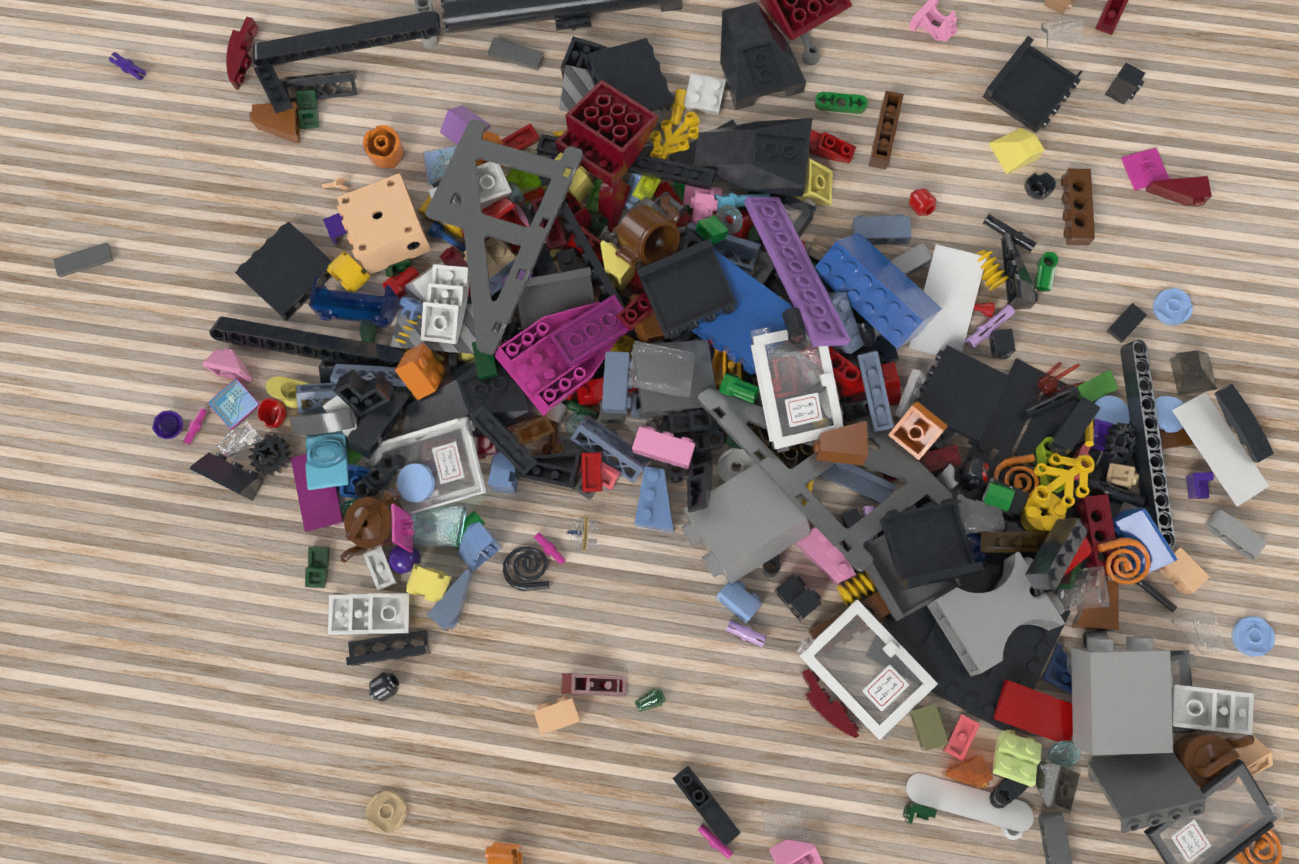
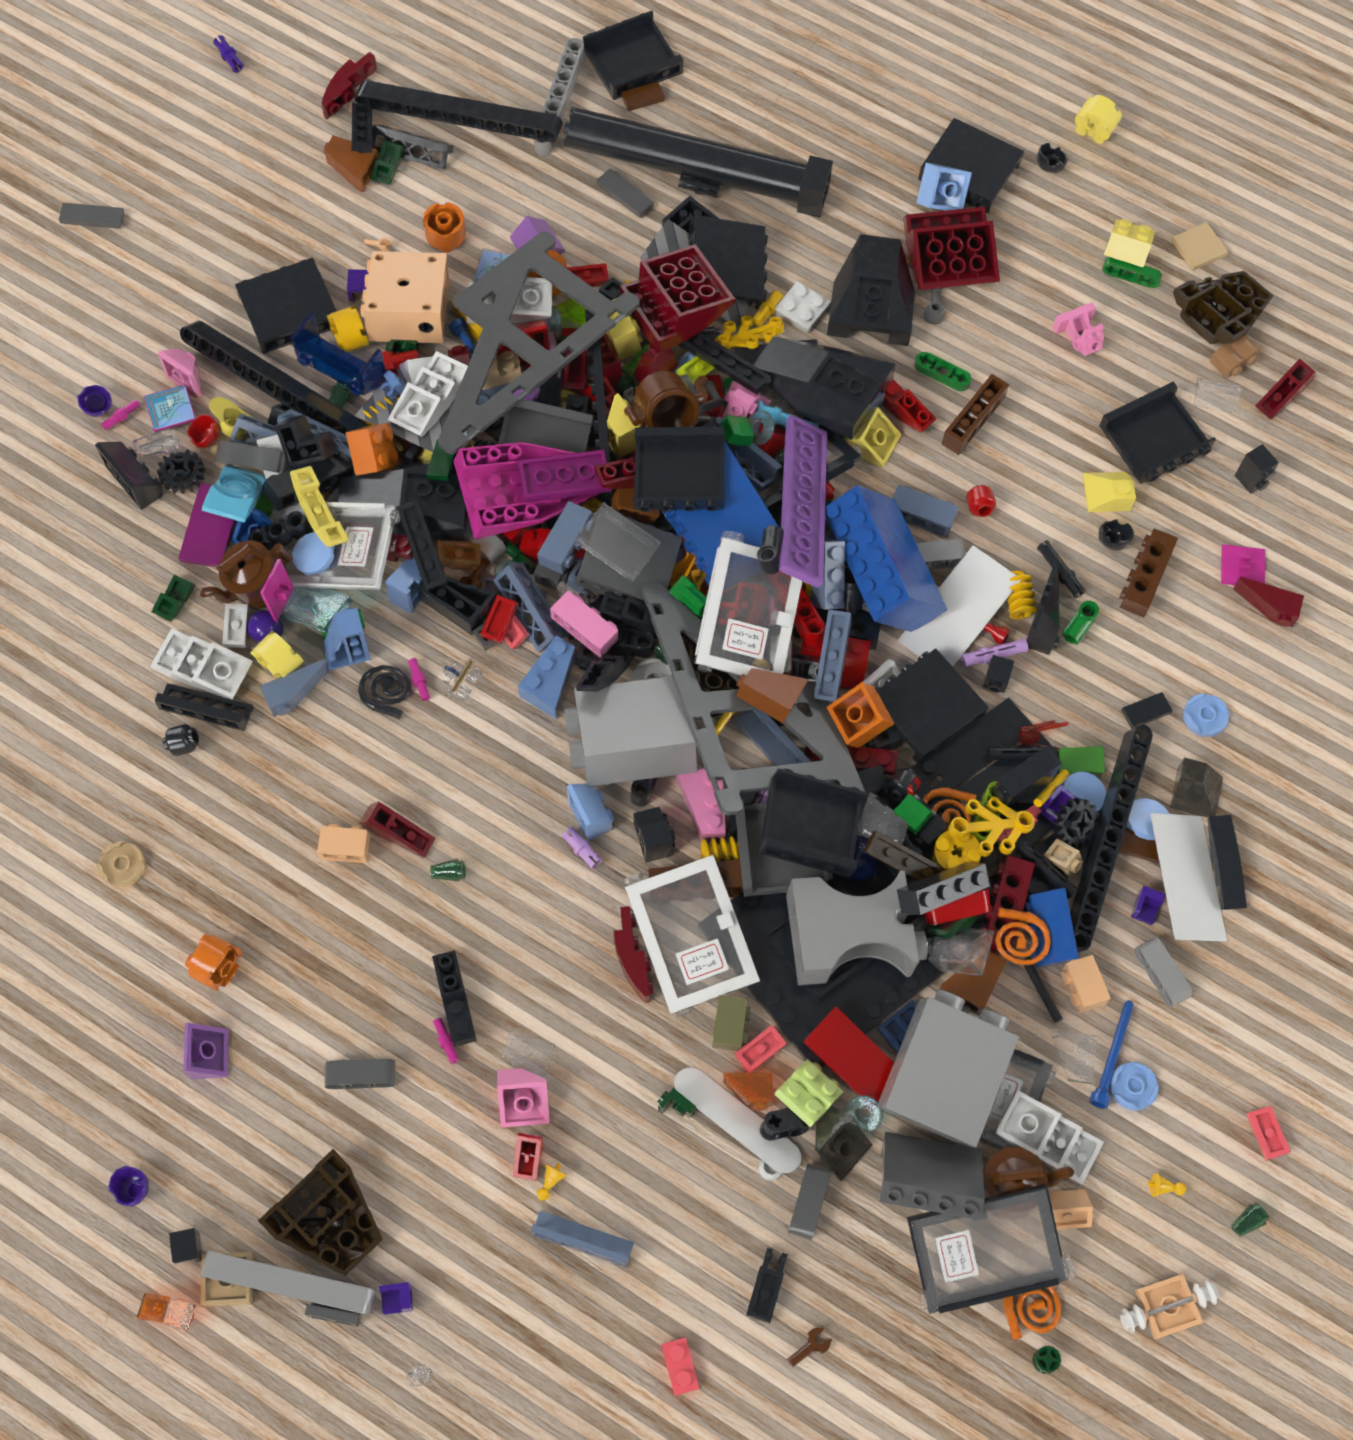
camera: 15 degrees right, 10 degrees down
none -> light yellow slope [290,466,349,547]
none -> blue piece [1089,1000,1134,1109]

